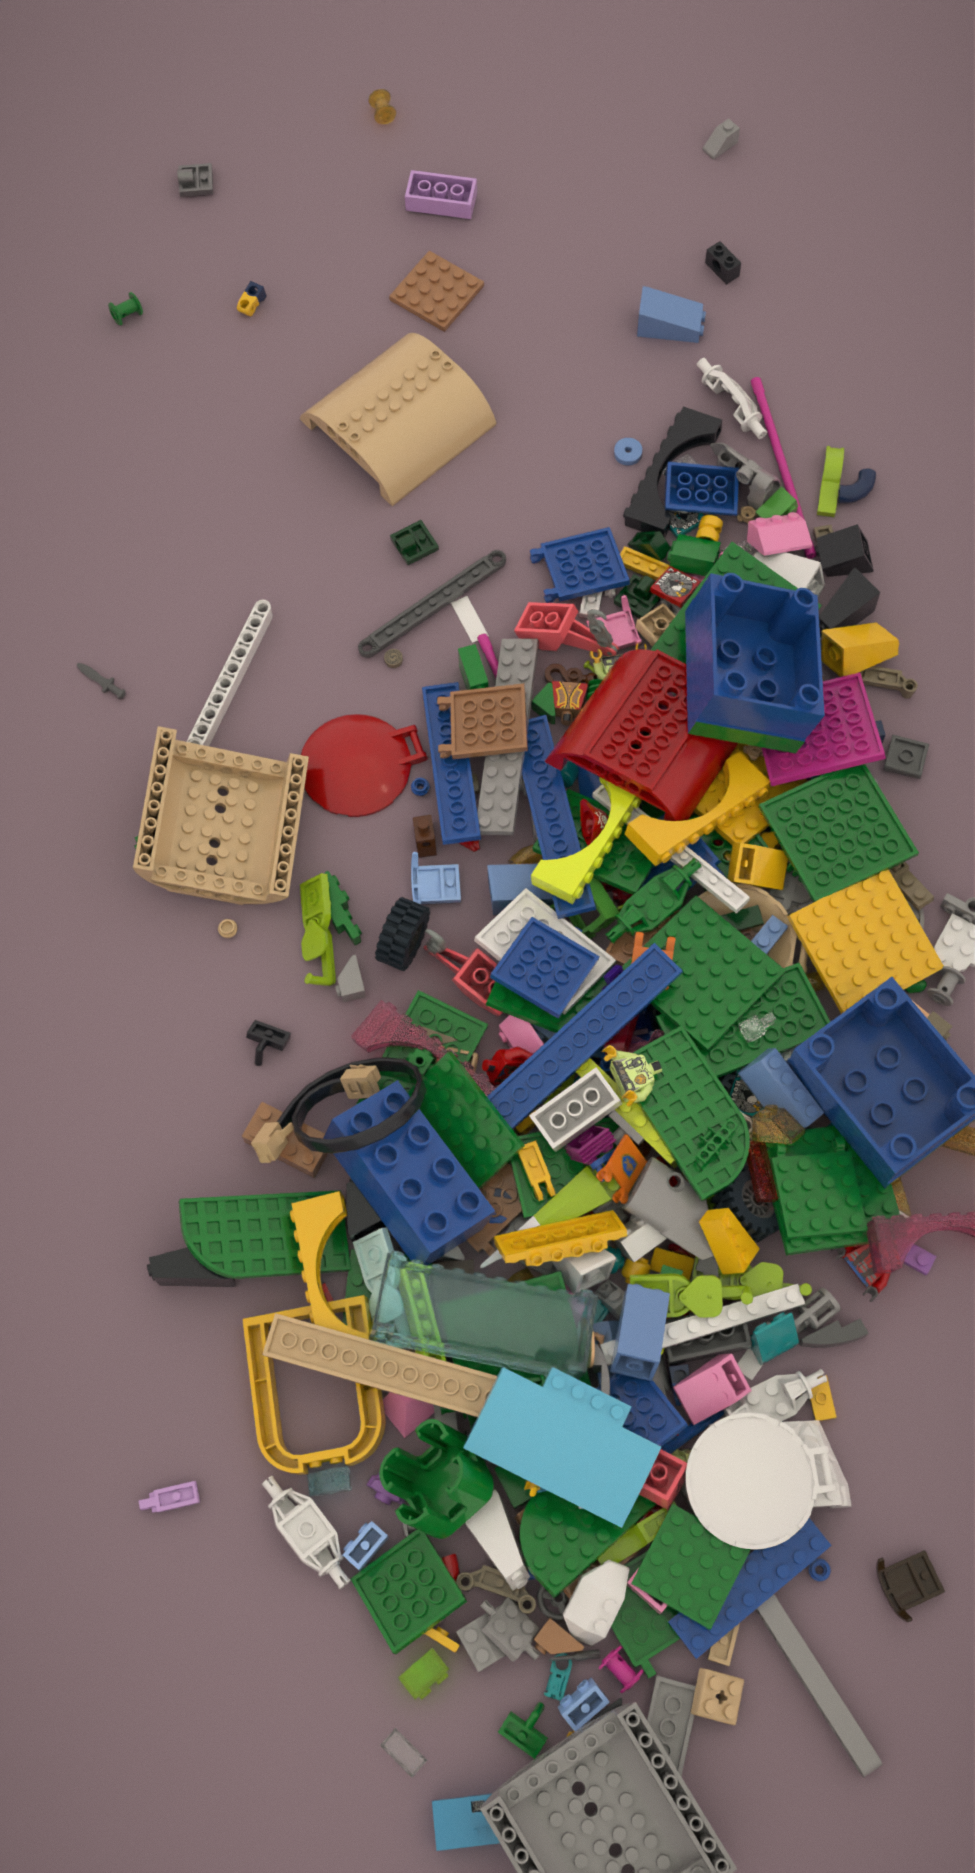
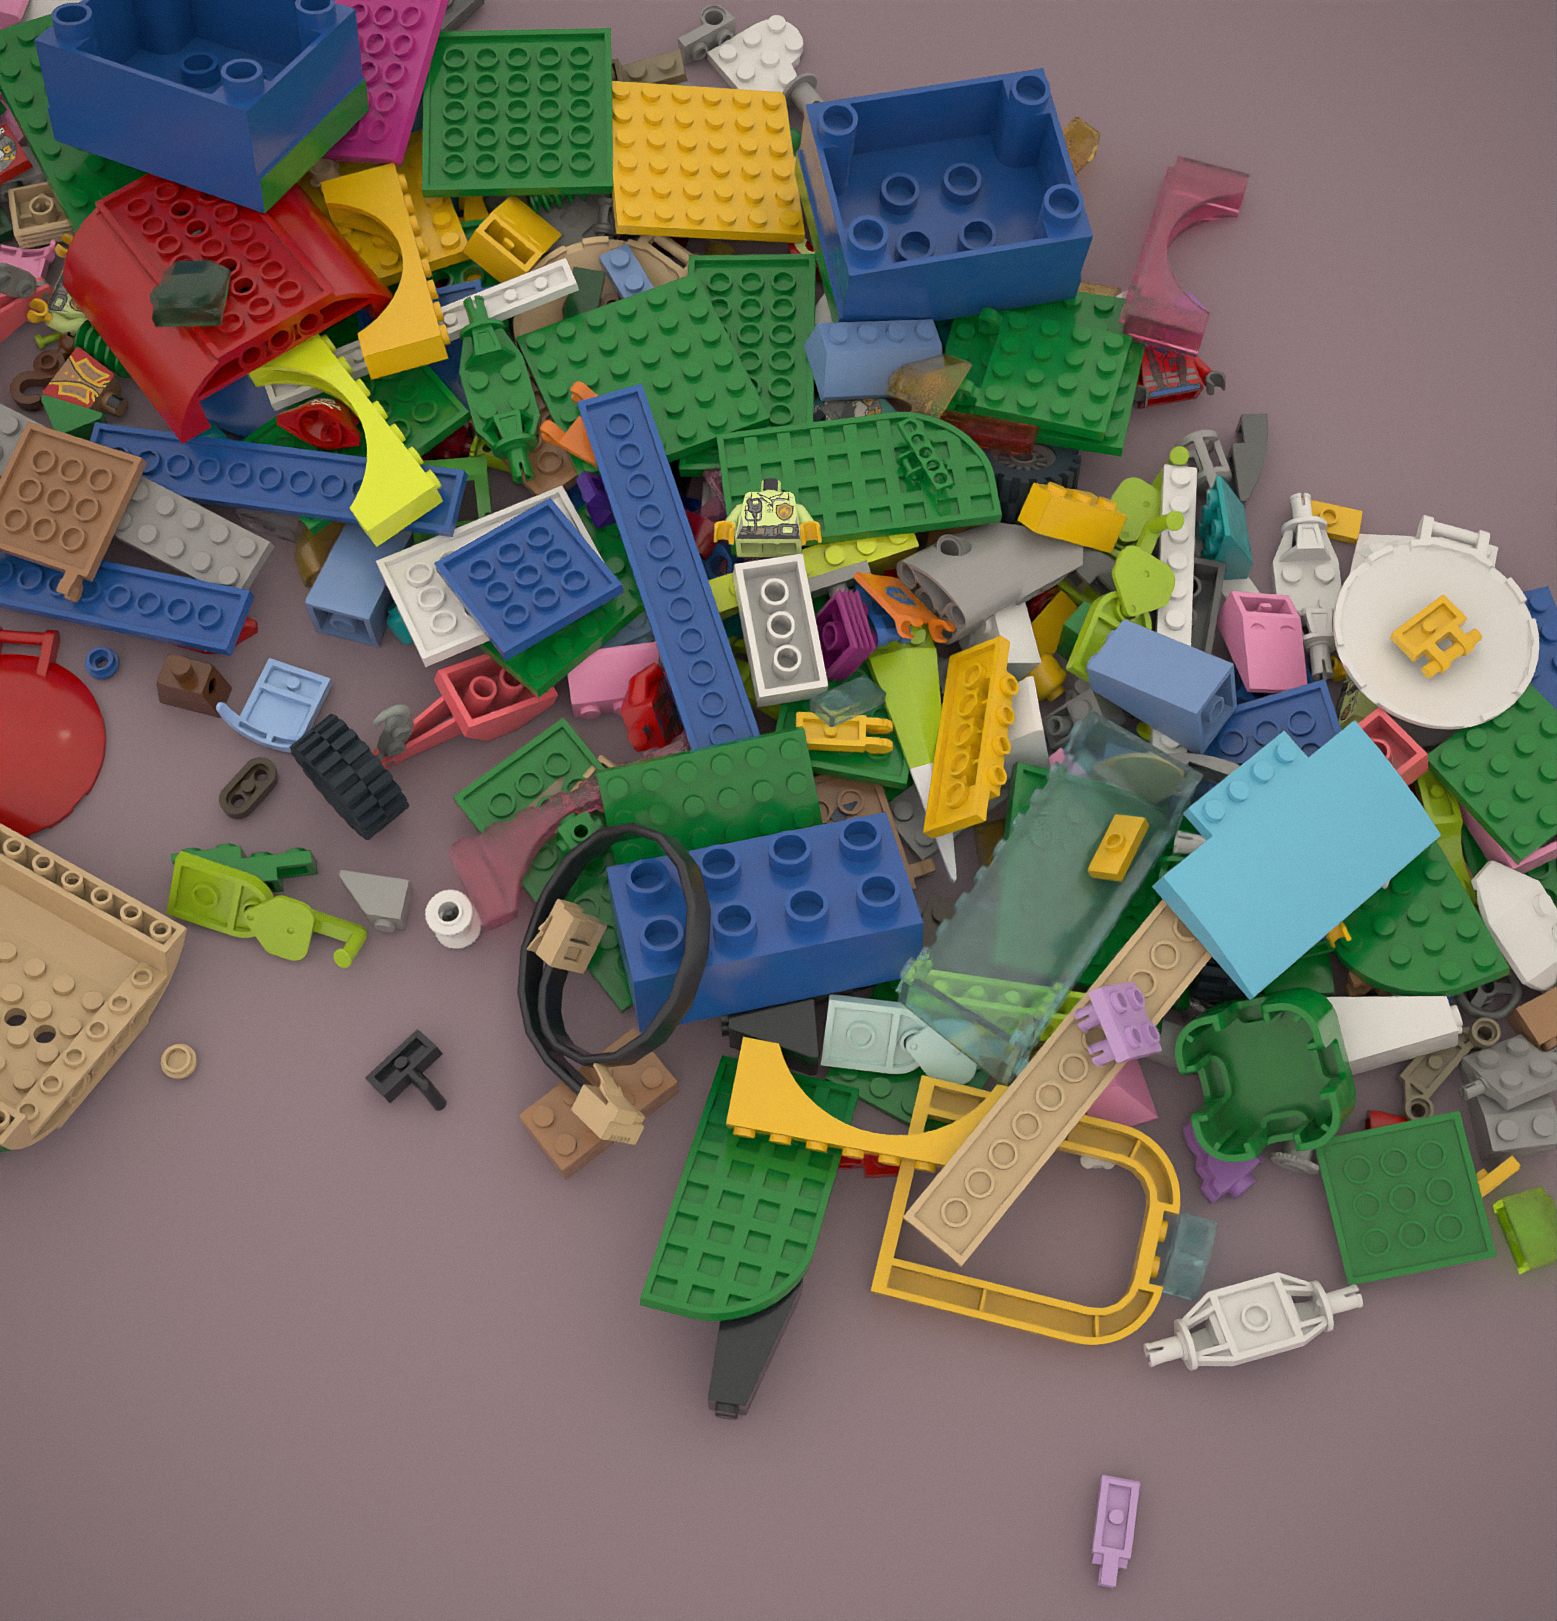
camera: 70 degrees left, 0 degrees up
light blue brick [343,1521,389,1571] -> none
clear plate [738,1012,776,1043] -> none
none -> slope [150,260,231,327]
none -> dark brown plate [219,757,279,819]
none -> white hose [425,889,482,950]
none -> clear light blue plate [809,675,886,728]
none -> lavender plate [1074,981,1162,1067]
none -> yellow plate [1087,814,1150,882]
none -> yellow plate [1390,594,1482,679]

